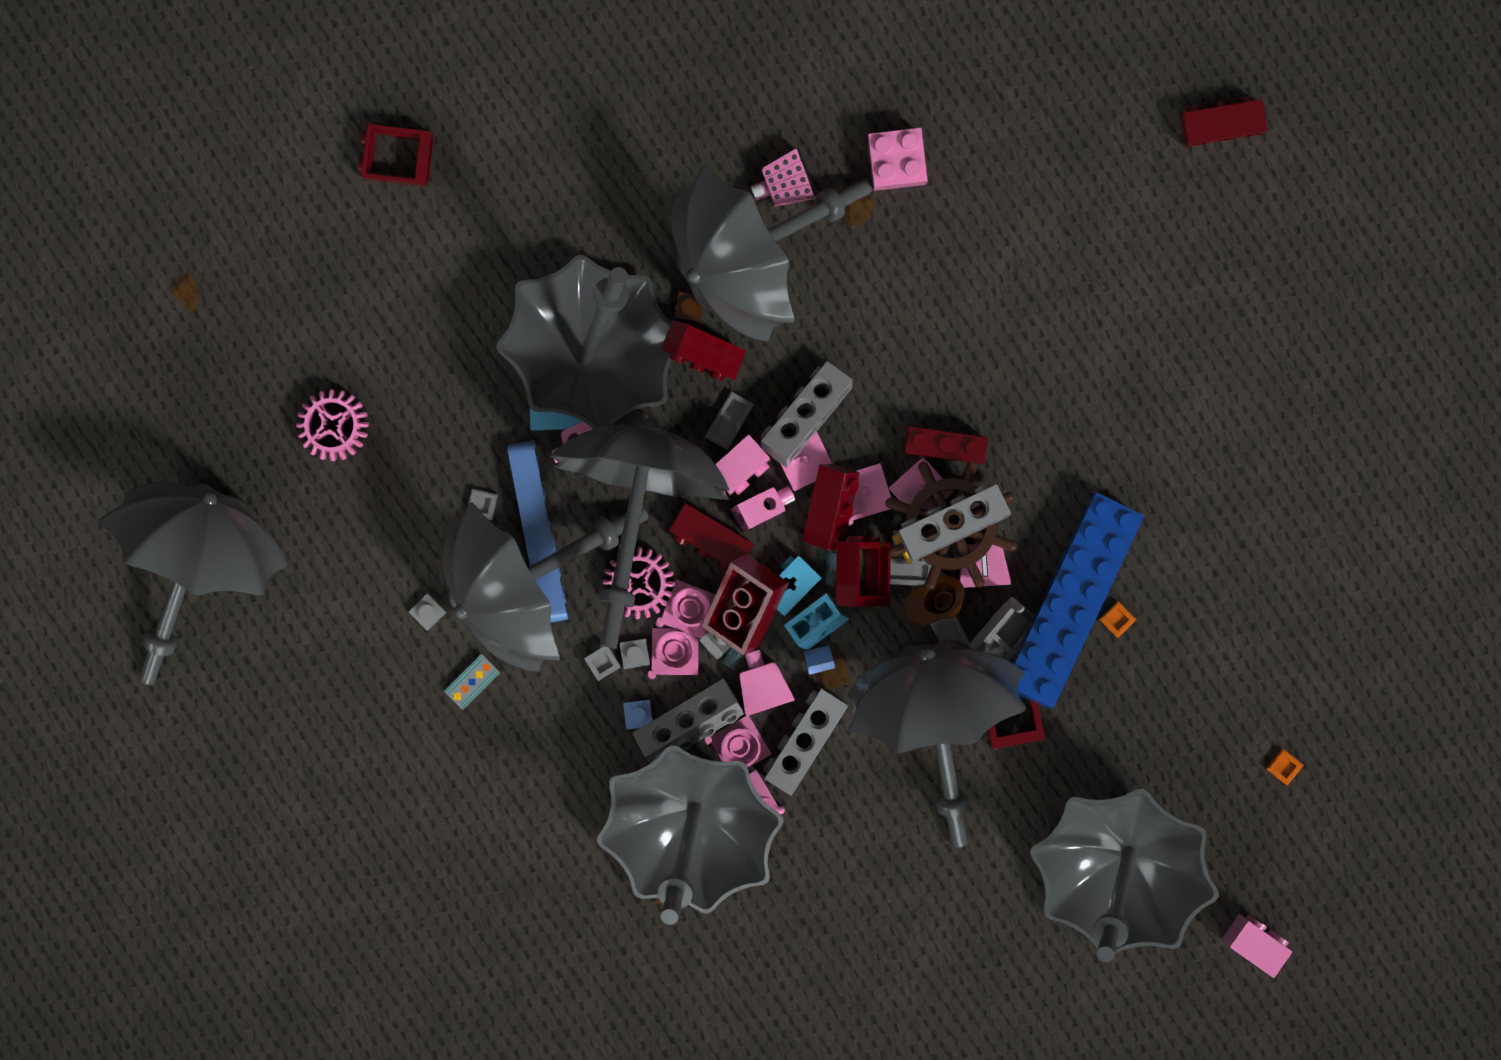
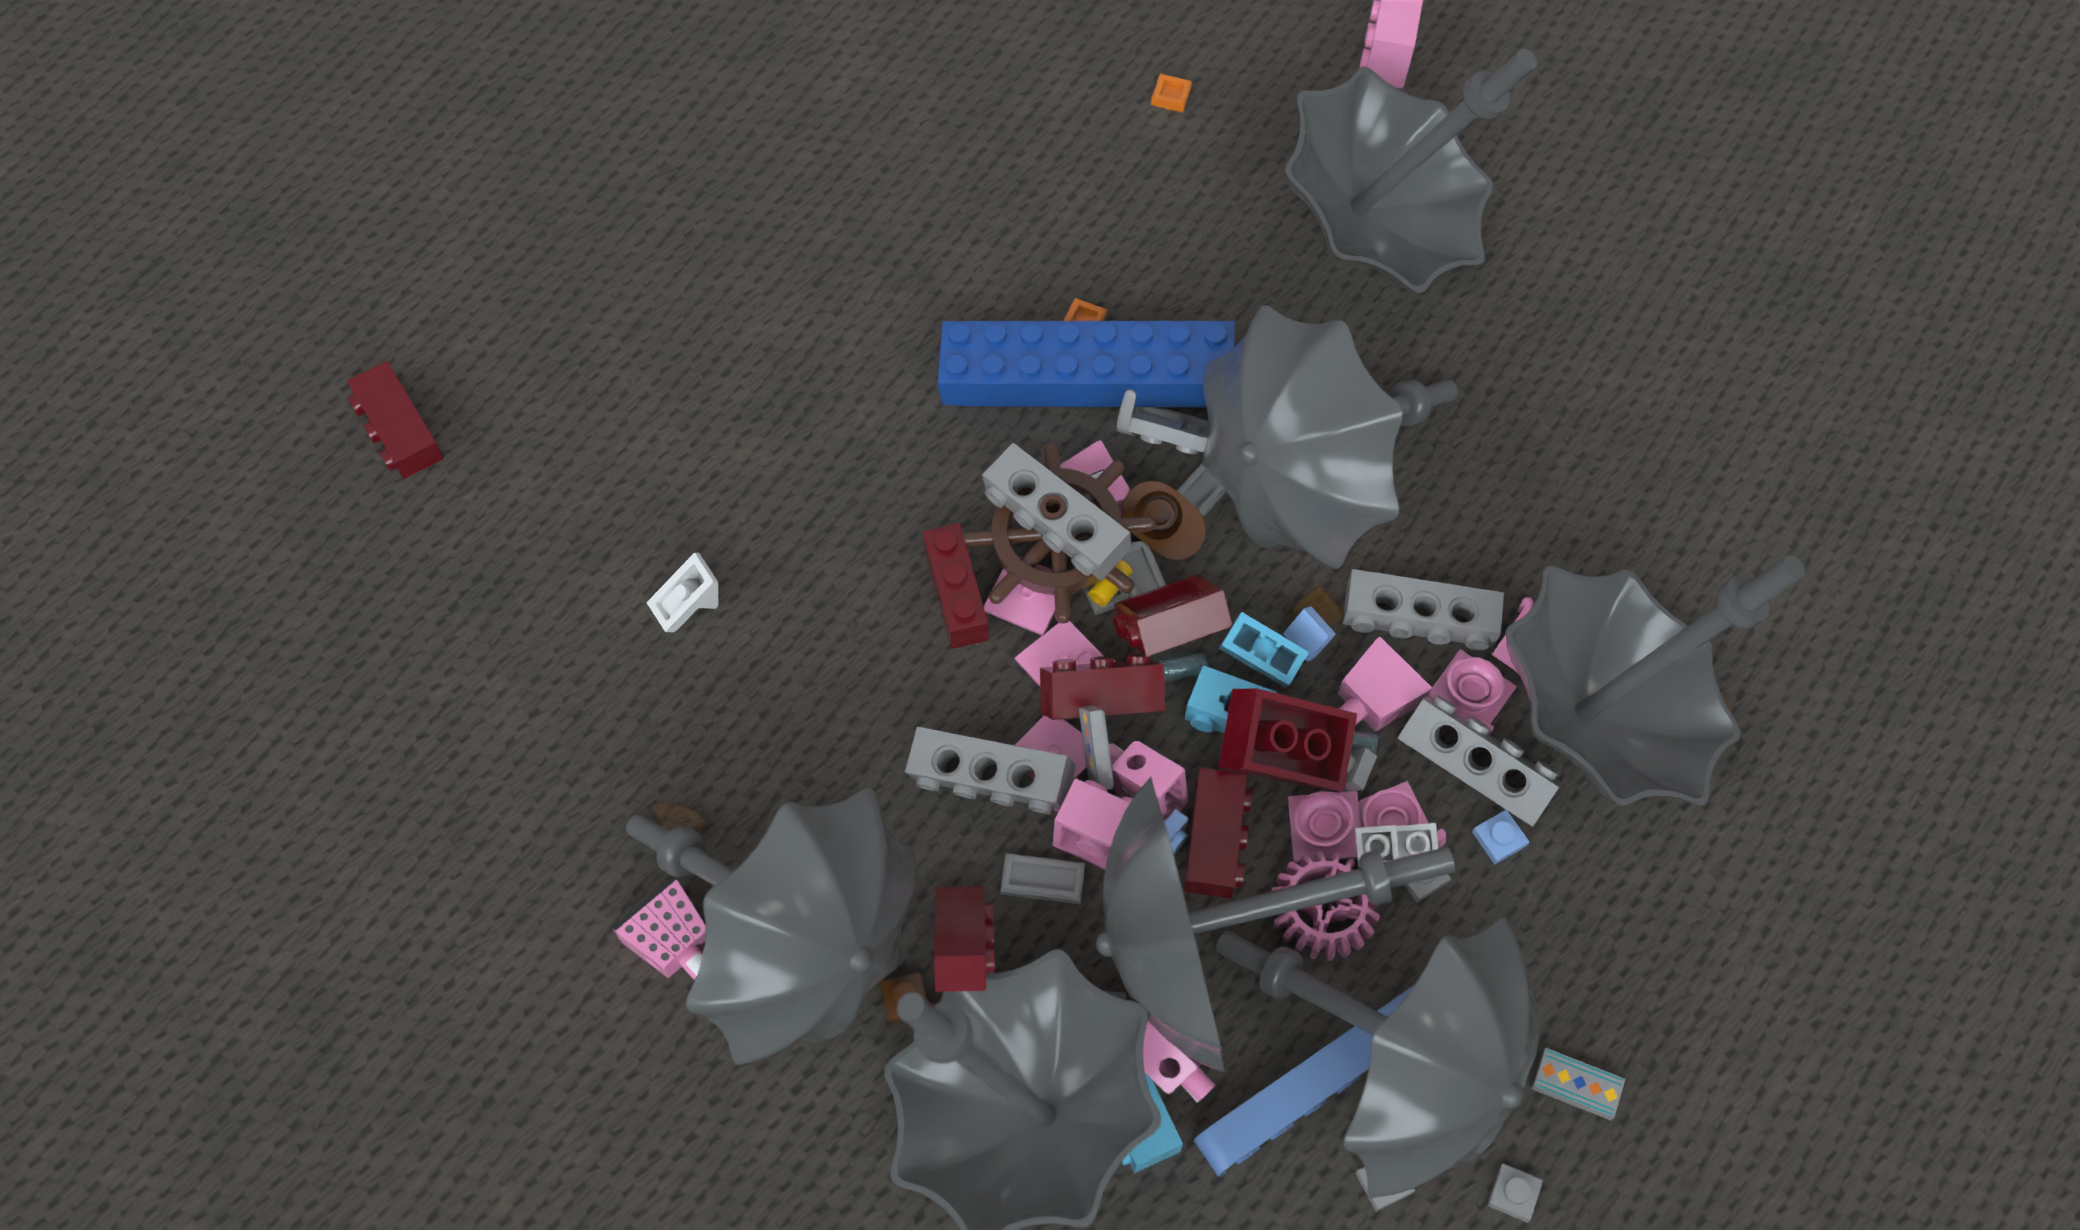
camera: 120 degrees left, 25 degrees down
light grey tile [468,489,498,520] -> none
light grey plate [584,646,621,681] -> none
bright pink brick [867,128,928,191] -> none
none -> white slope [647,553,718,632]
none -> light grey tile [1079,705,1114,789]
none -> light blue plate [1165,809,1188,854]
none -> white slope [1355,823,1438,867]

